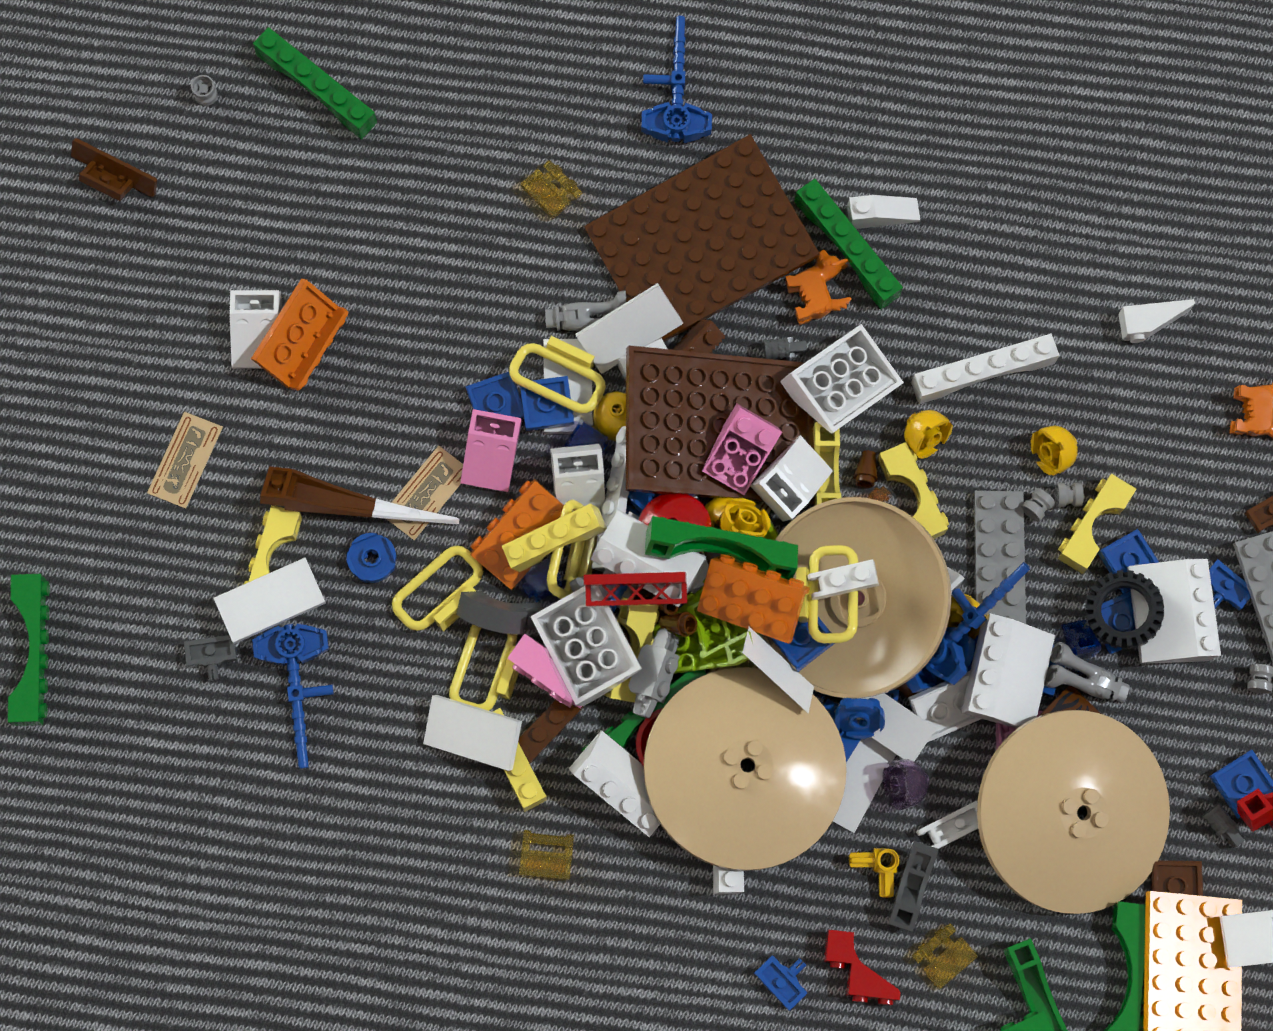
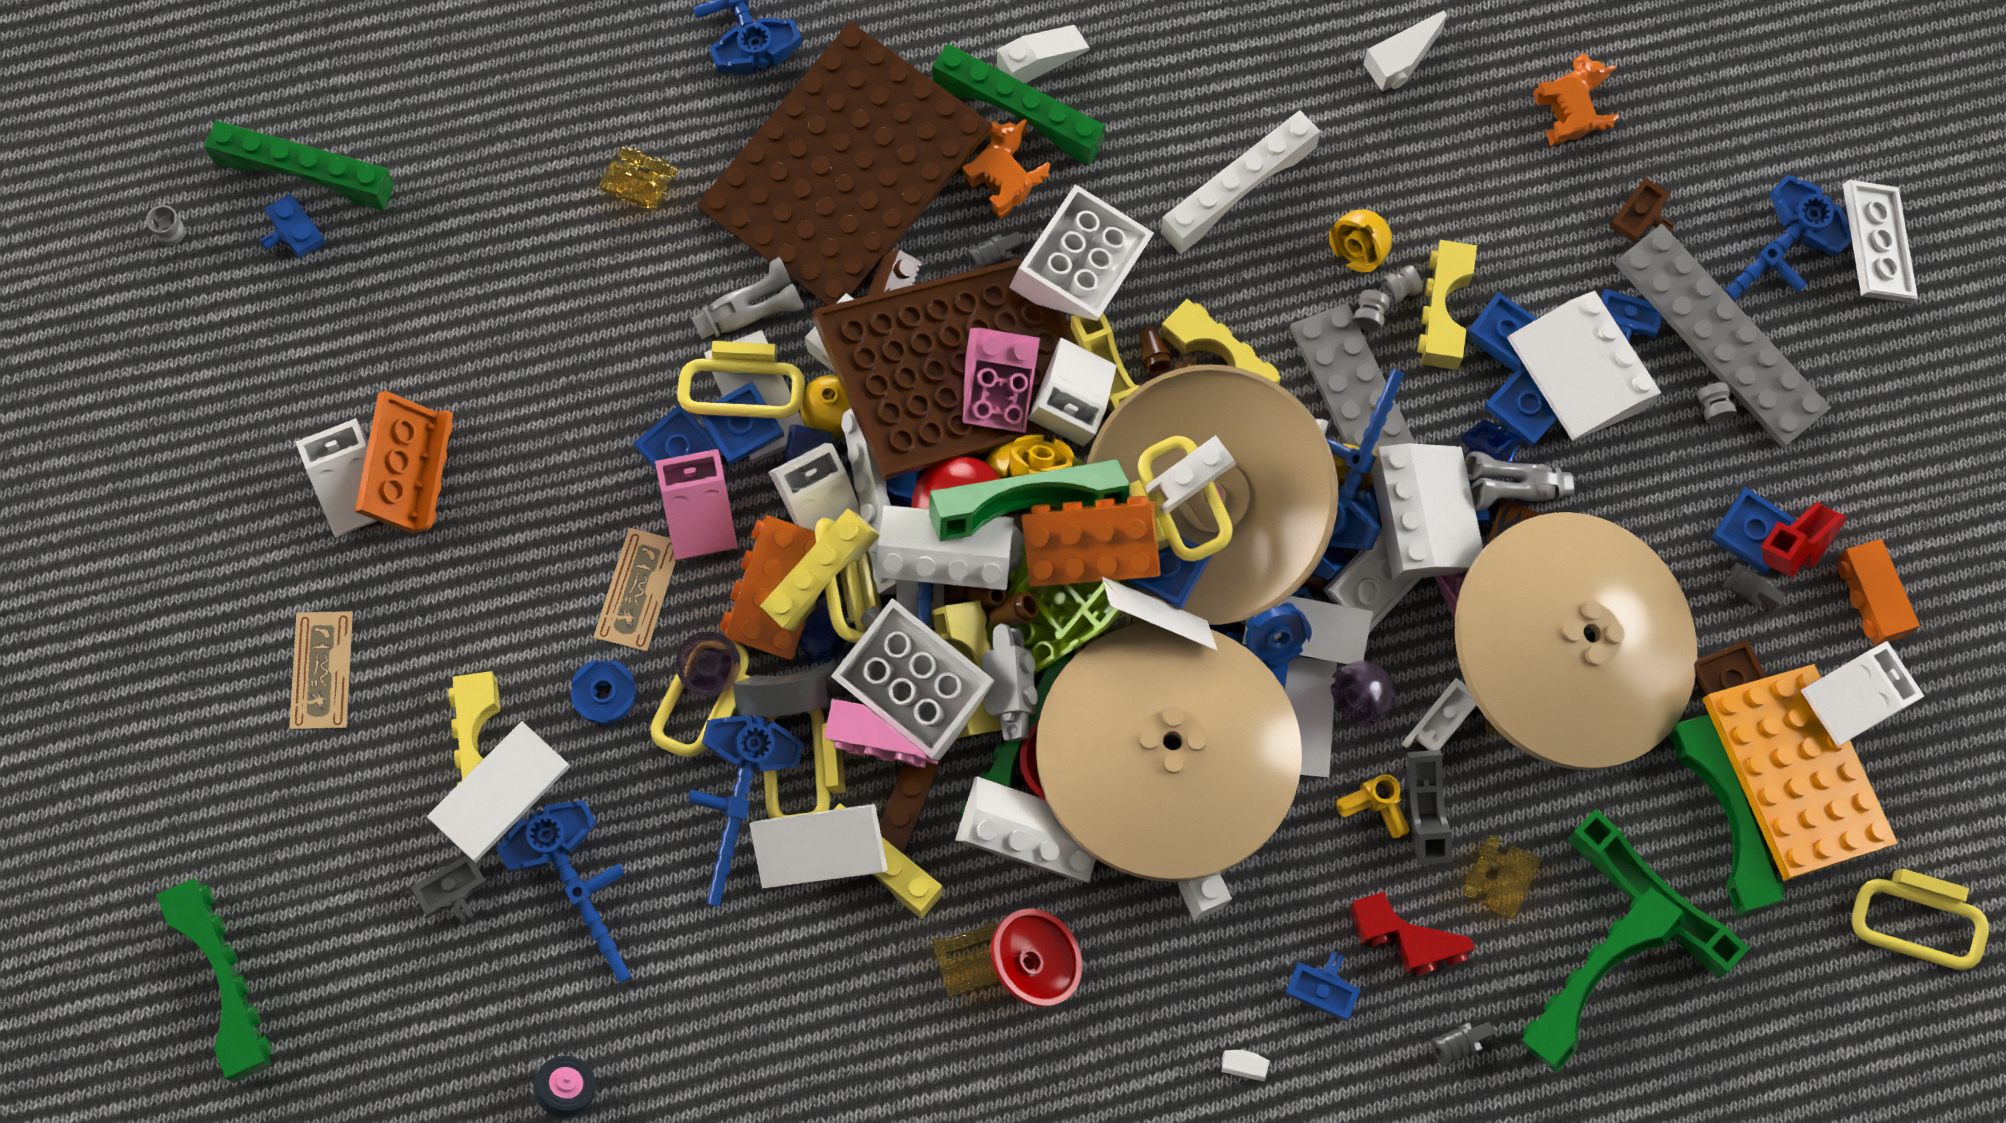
camera: 20 degrees left, 5 degrees down
reddish brown bracket [71,138,157,201] -> none
reddish brown plate [260,466,459,524] -> none
white tile [576,283,683,374] -> none
red fence [584,572,687,607] -> none
yellow cylinder [904,410,953,459] -> none
black tyre [1086,570,1164,650] -> none
none -> blue plate [259,193,325,259]
none -> black wheel [534,1056,596,1118]
none -> cylinder [675,632,741,697]
none -> blue bar [687,715,804,906]
none -> red dish [991,908,1082,1008]
none -> white piece [1221,1049,1270,1082]

